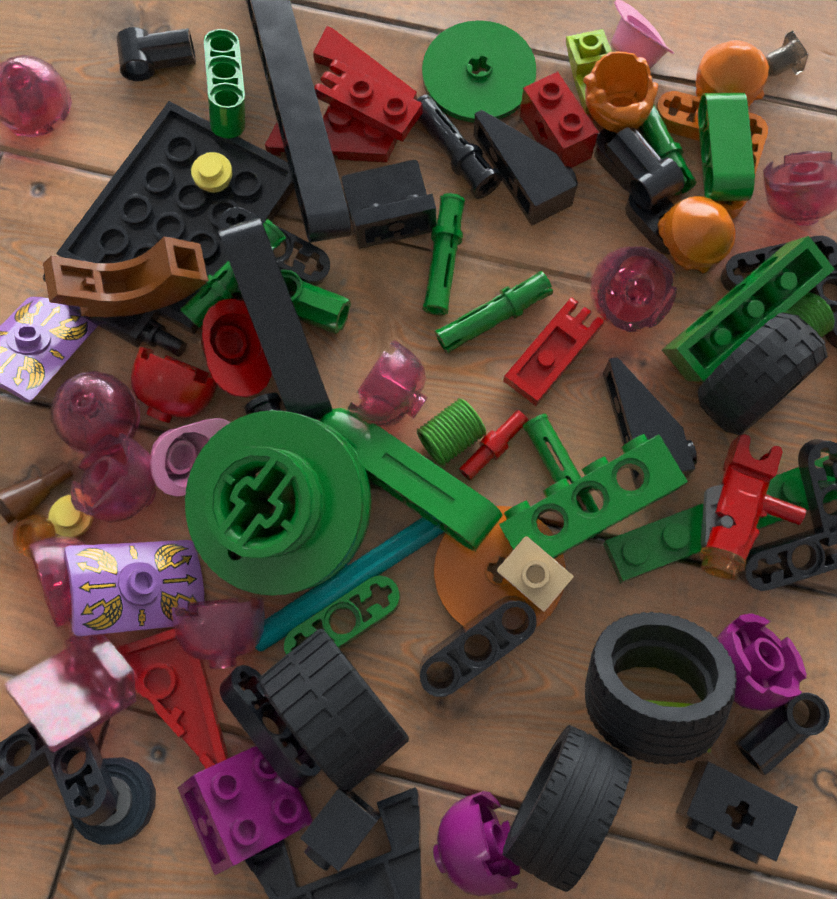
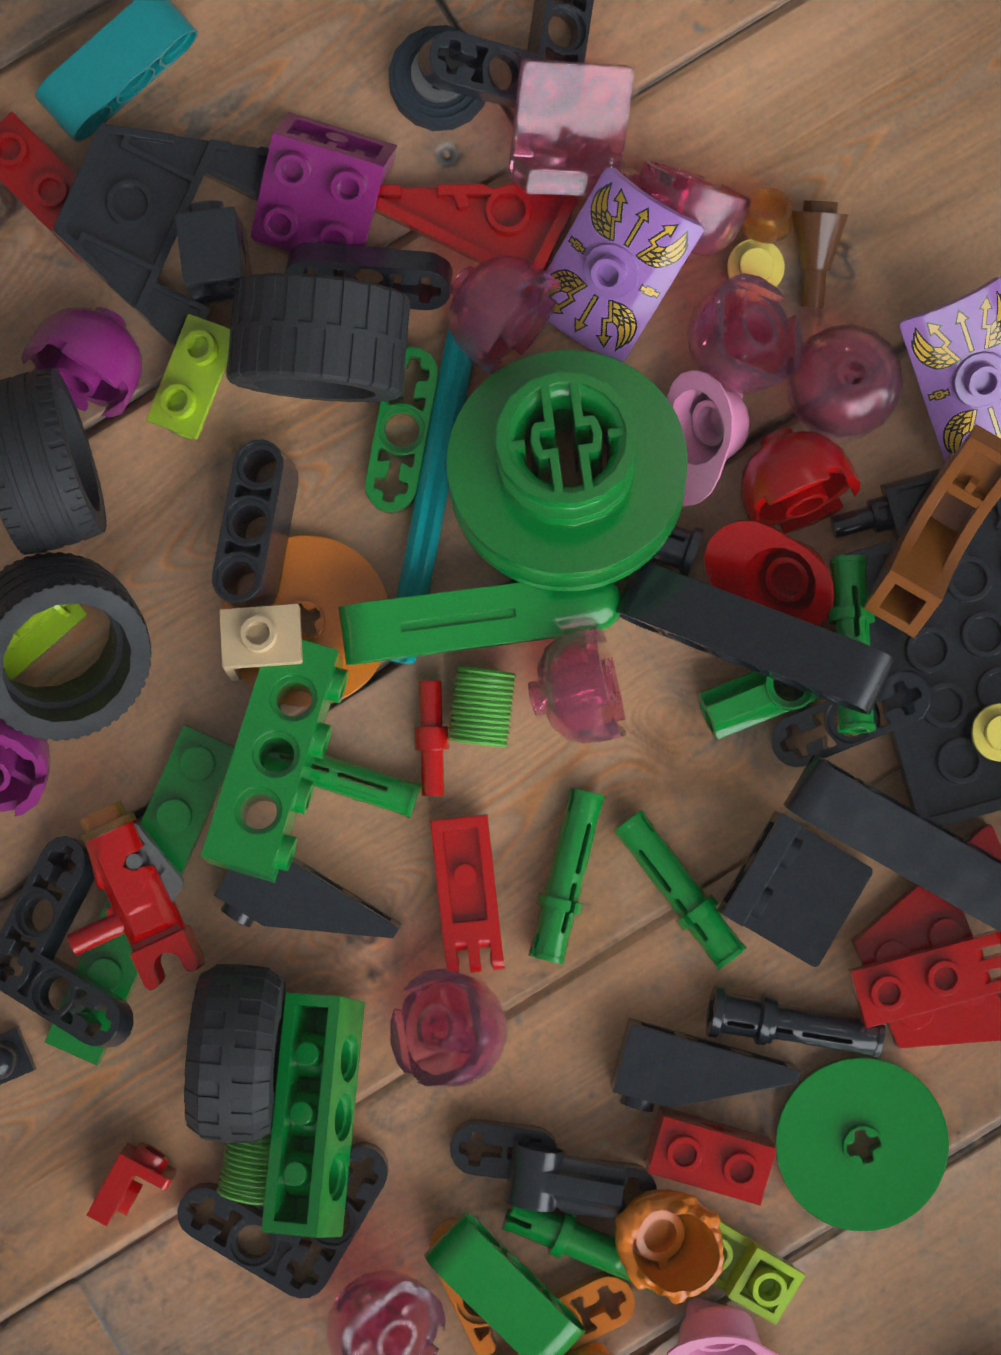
camera: 130 degrees right, 15 degrees up
orange hair [657,196,736,274] -> none
none -> lime hinge [146,314,230,440]

